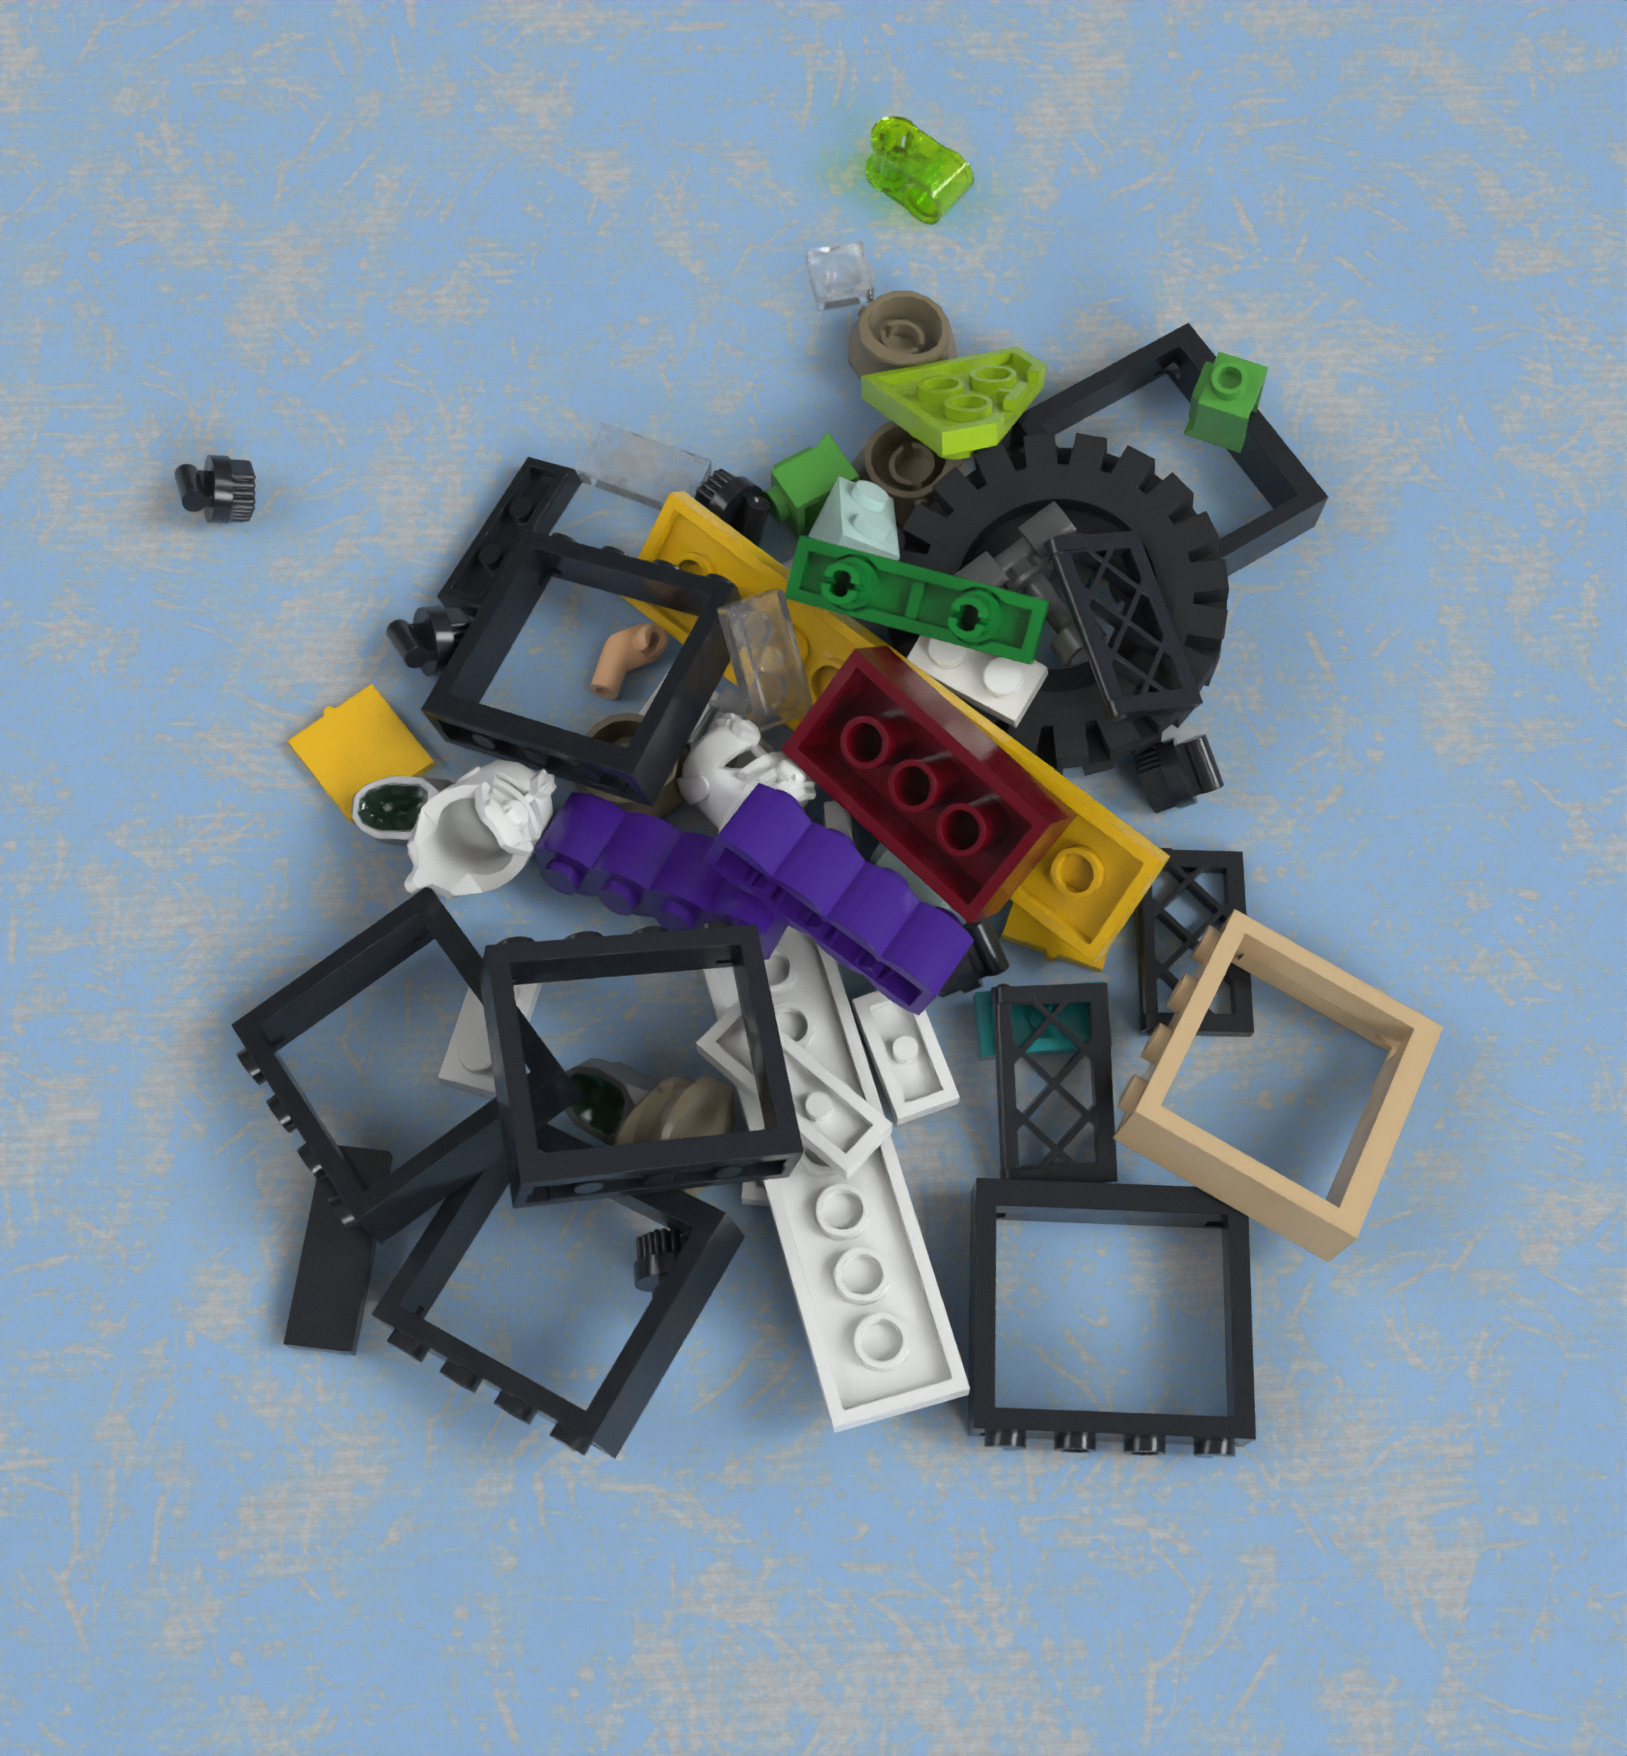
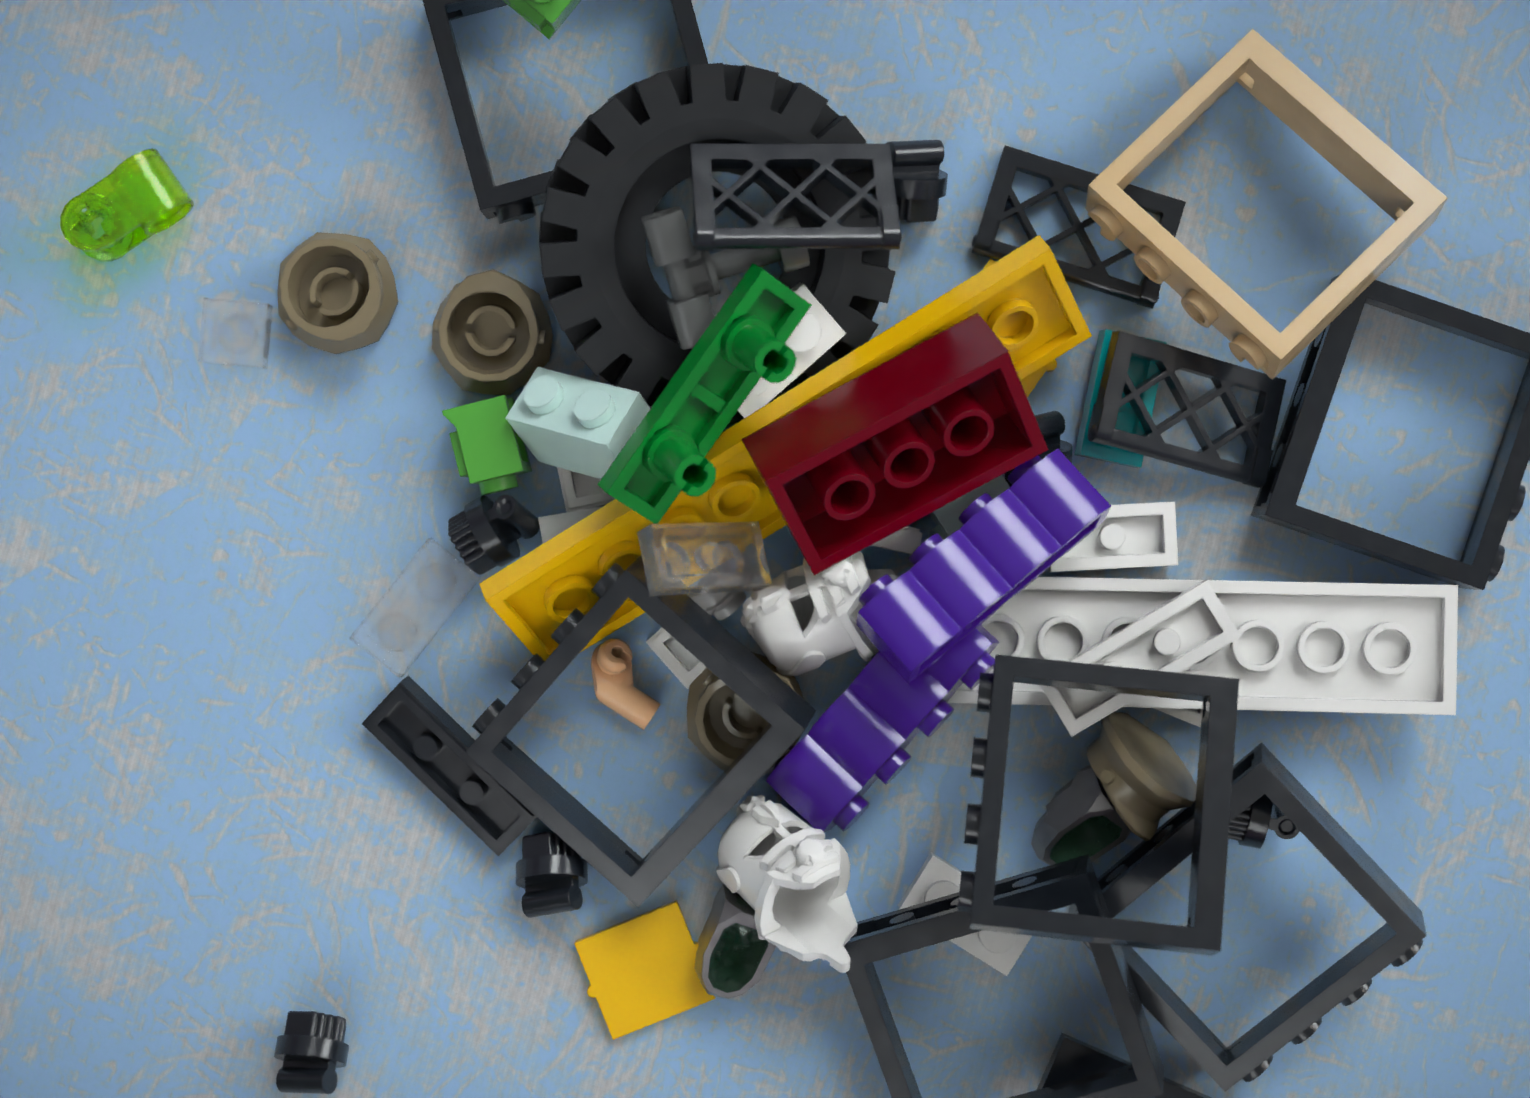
camera: 70 degrees left, 20 degrees up
lime plate [861,347,1045,460] -> none

